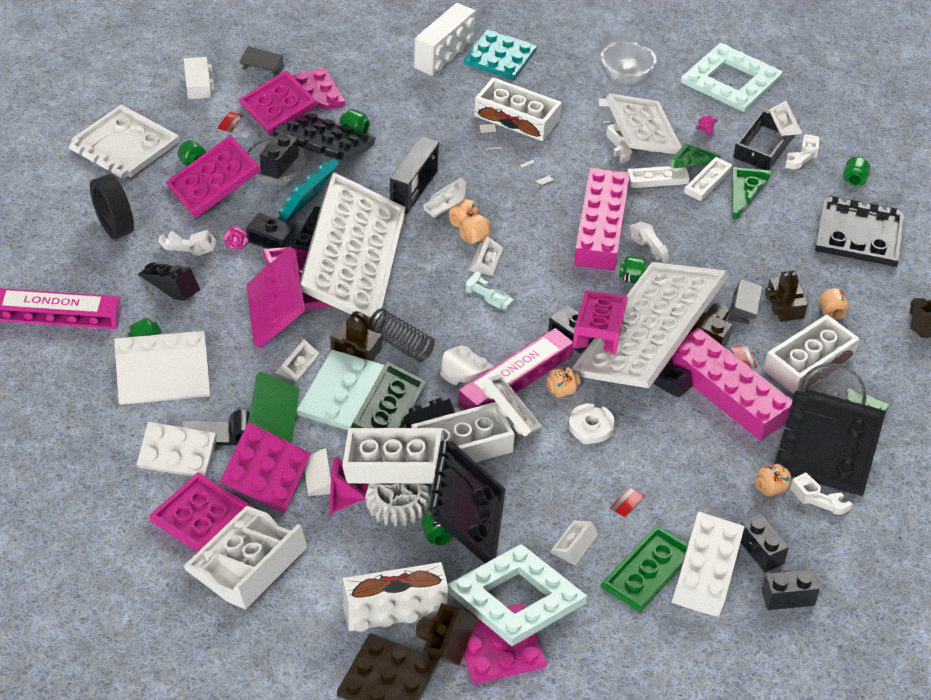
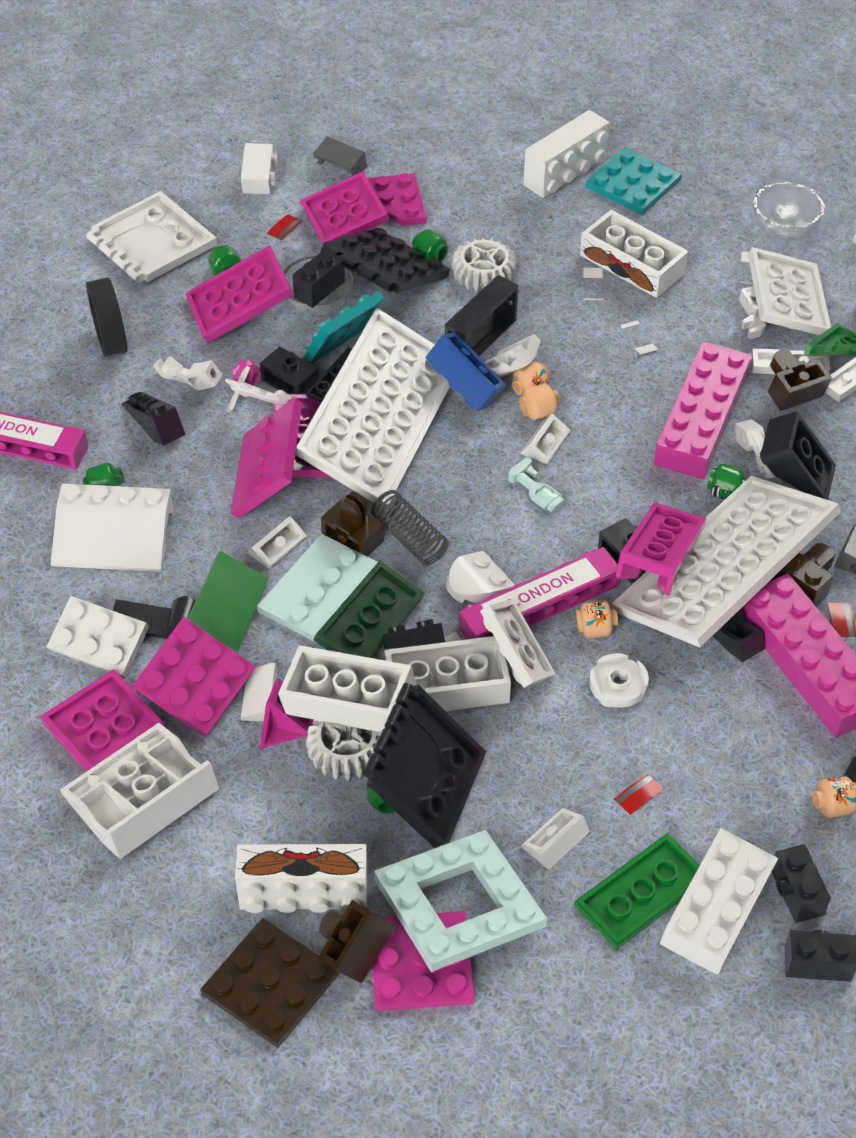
camera: 15 degrees right, 5 degrees up
none -> white piece [225,366,292,413]
none -> blue brick [425,332,507,411]
none -> white gear [452,238,517,292]
none -> black slope [760,411,836,500]
none -> dark brown brick [767,350,832,411]

